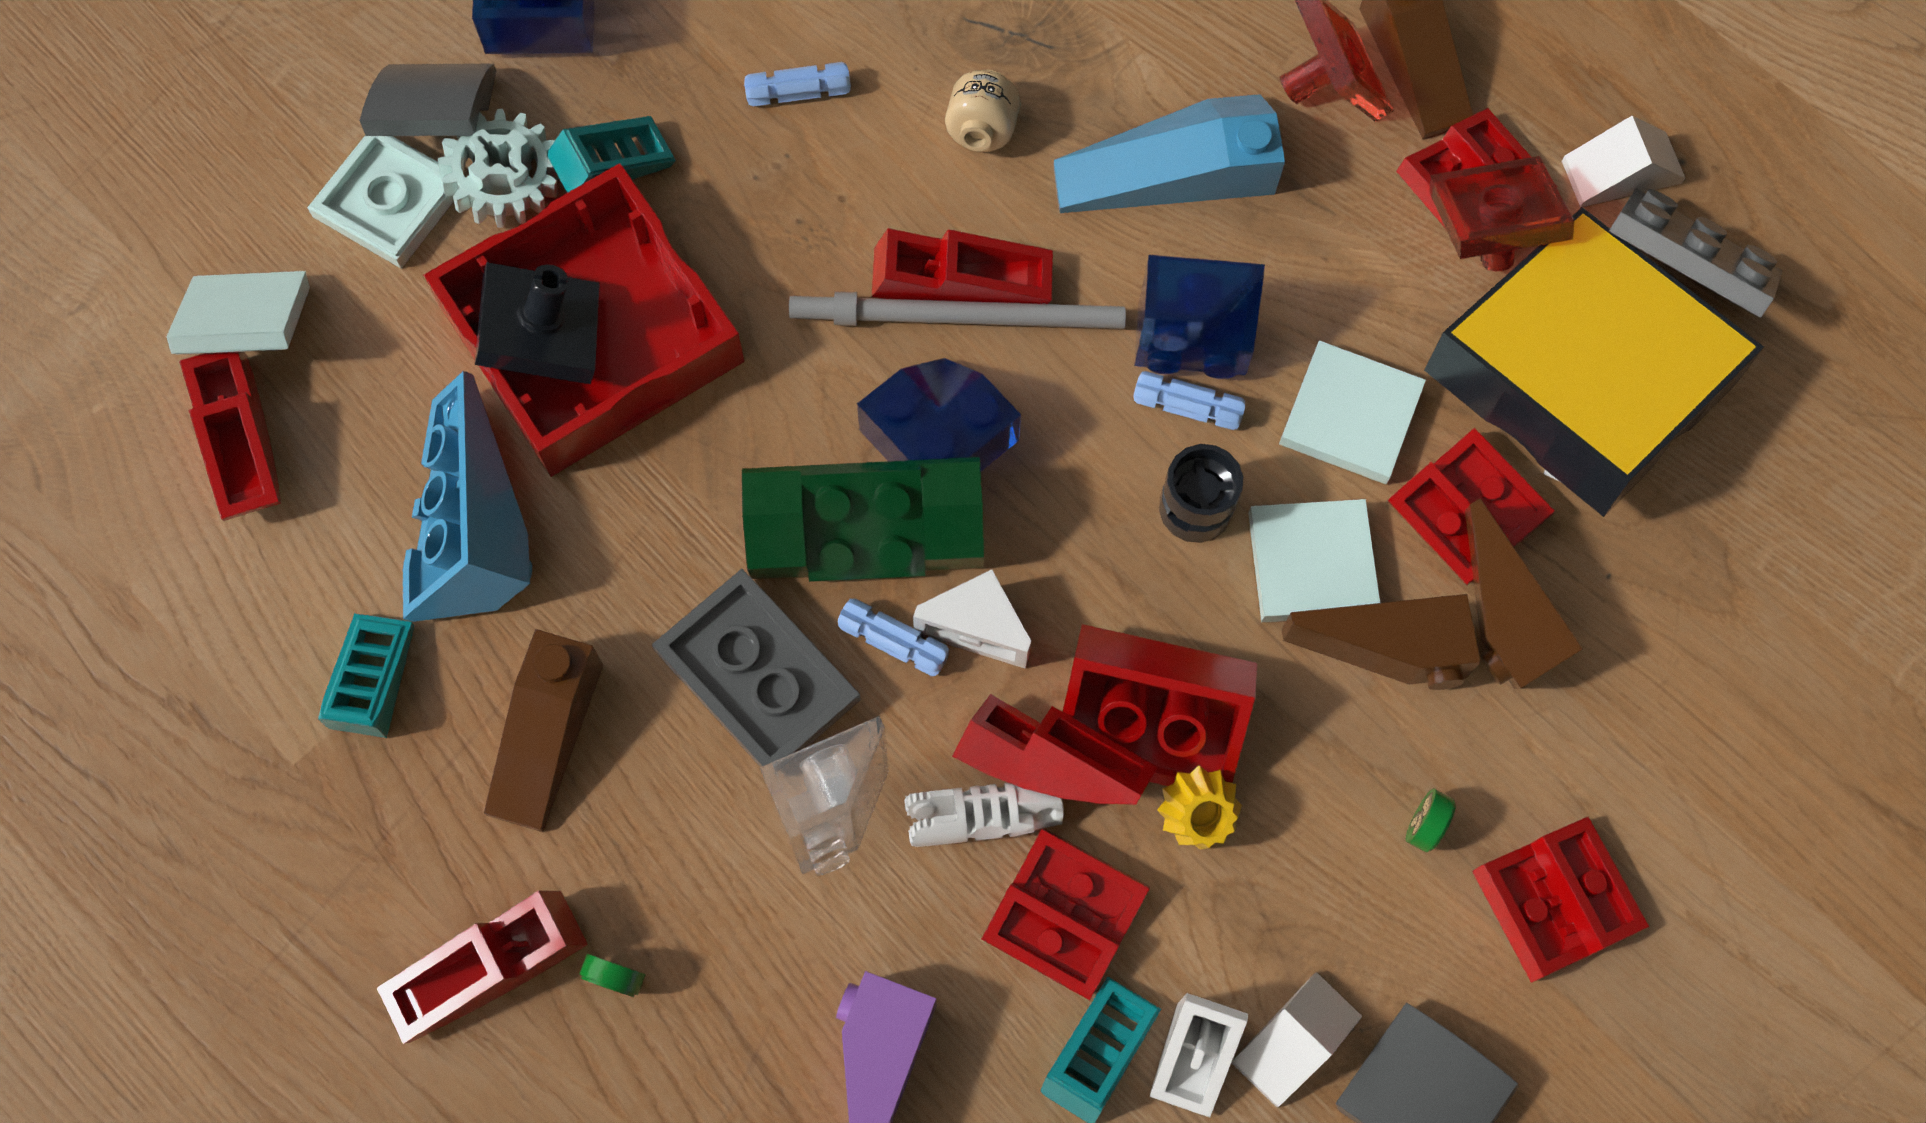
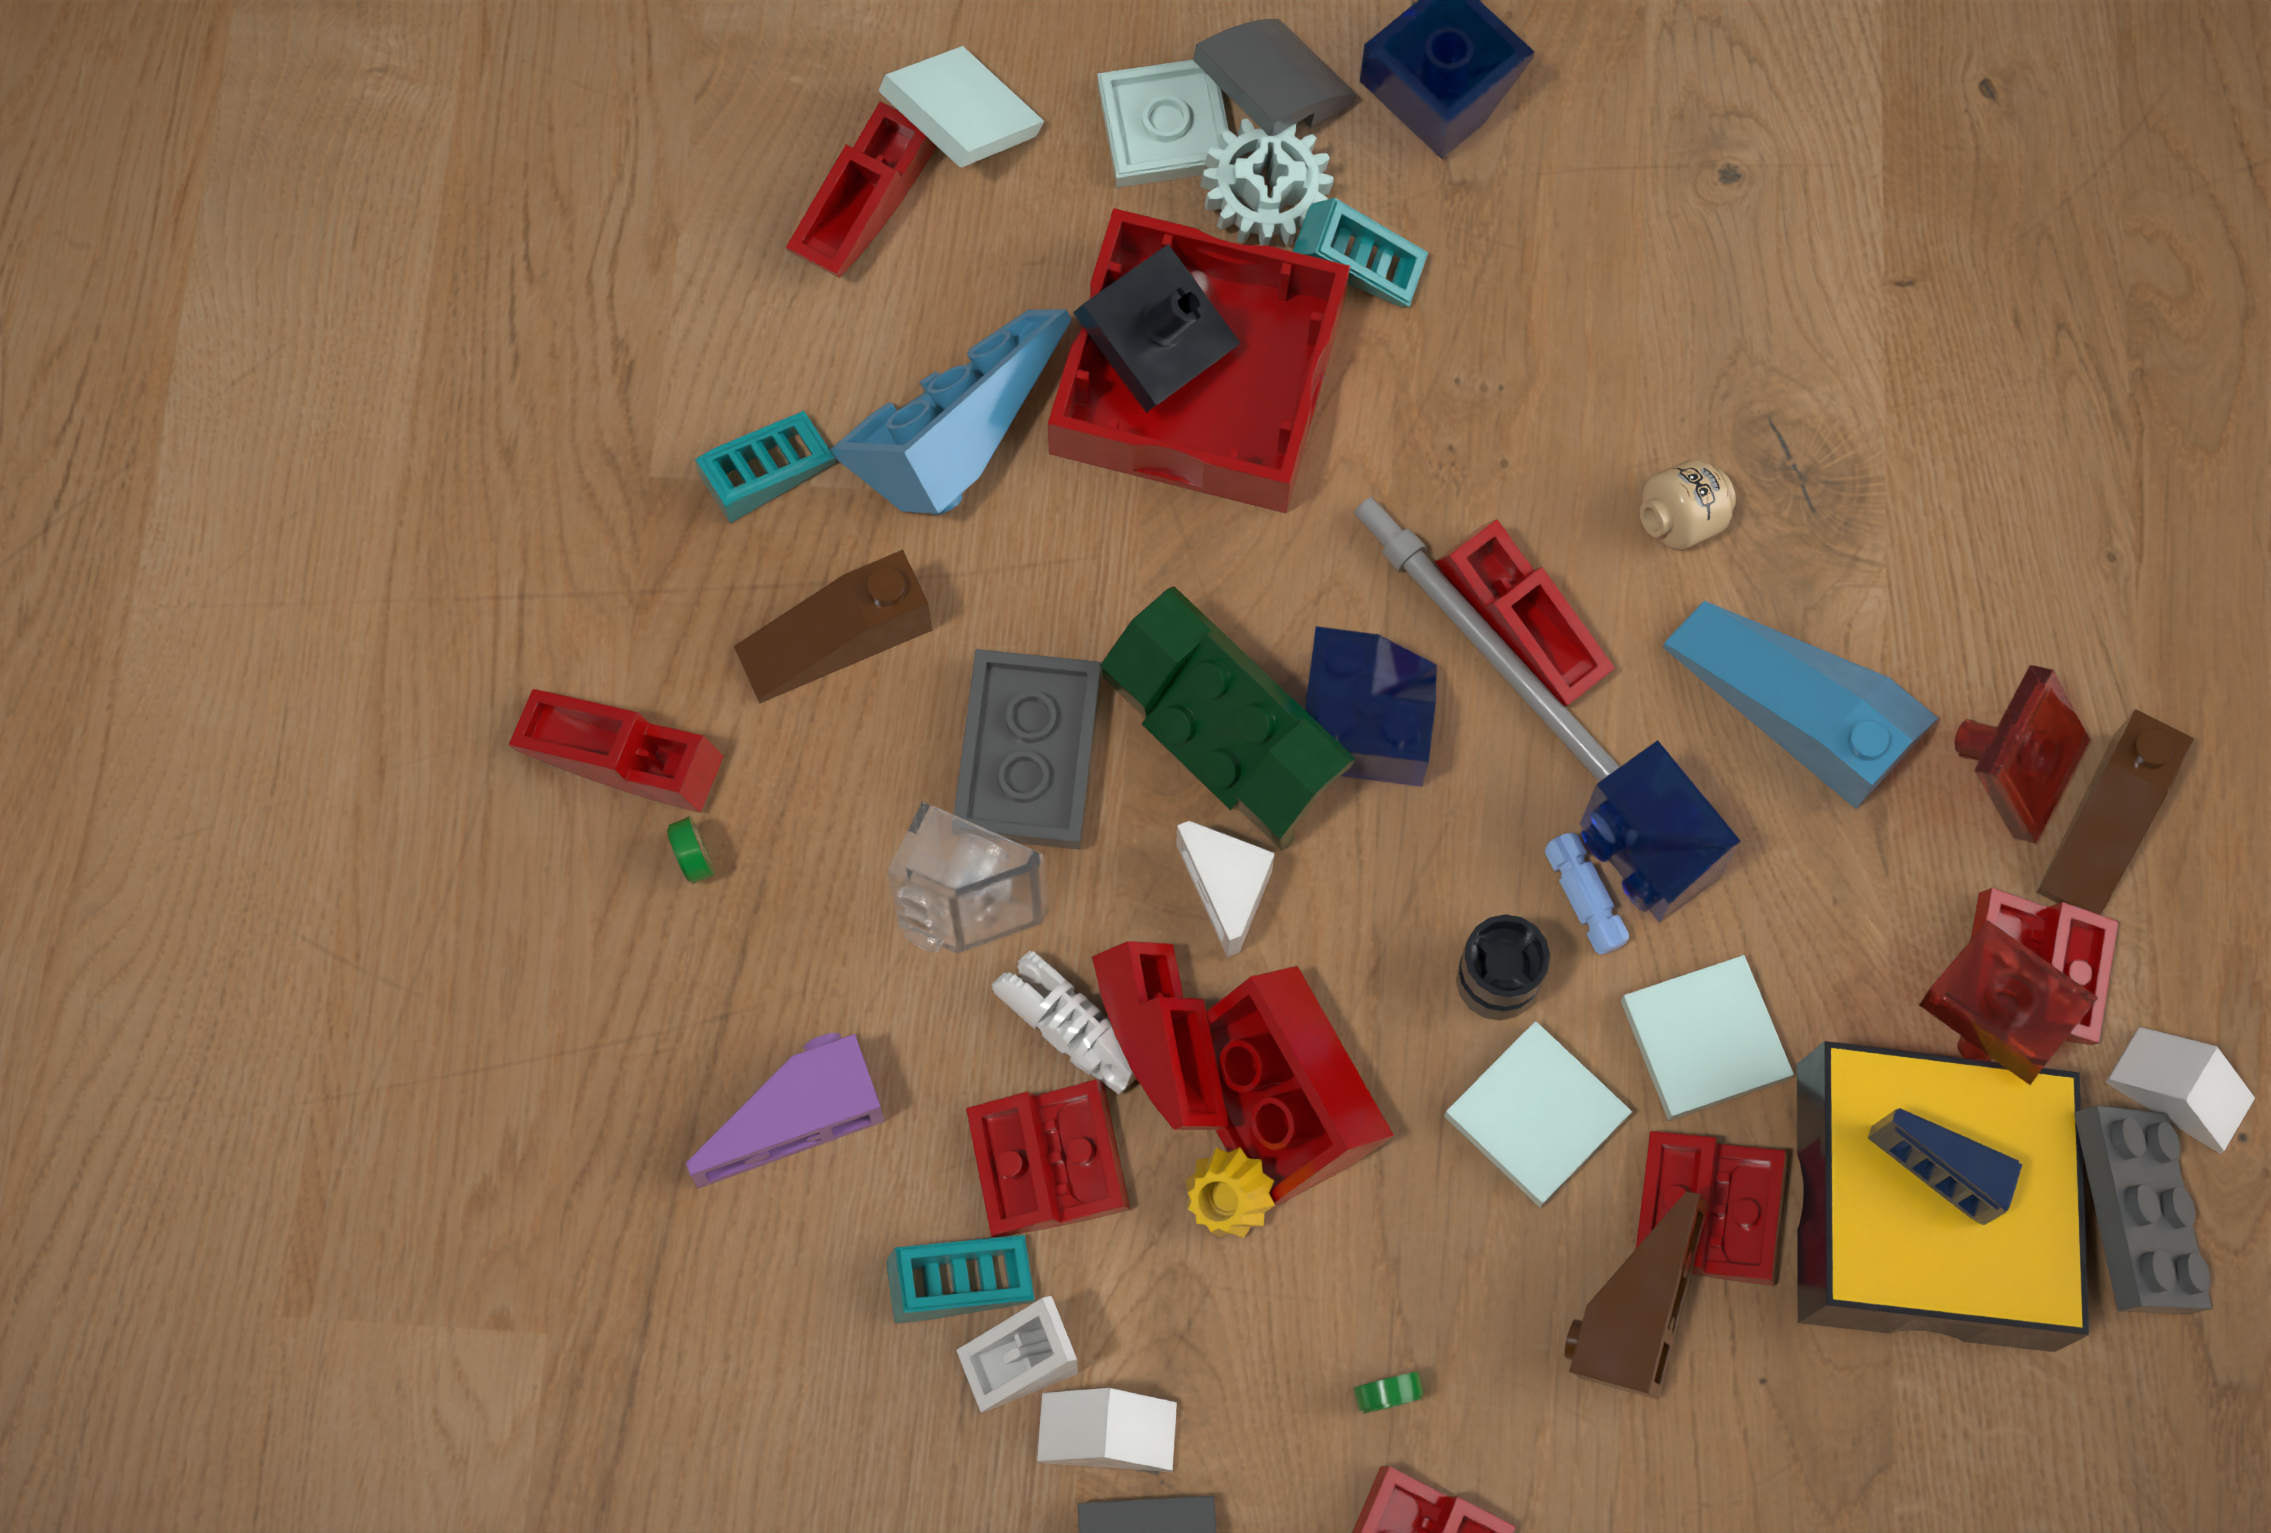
camera: 50 degrees right, 0 degrees up
light blue axle [744,62,851,106] -> none
light blue axle [838,598,949,676] -> none
reddish brown slope [1282,594,1481,690] -> none
none -> dark blue slope [1868,1108,2023,1225]

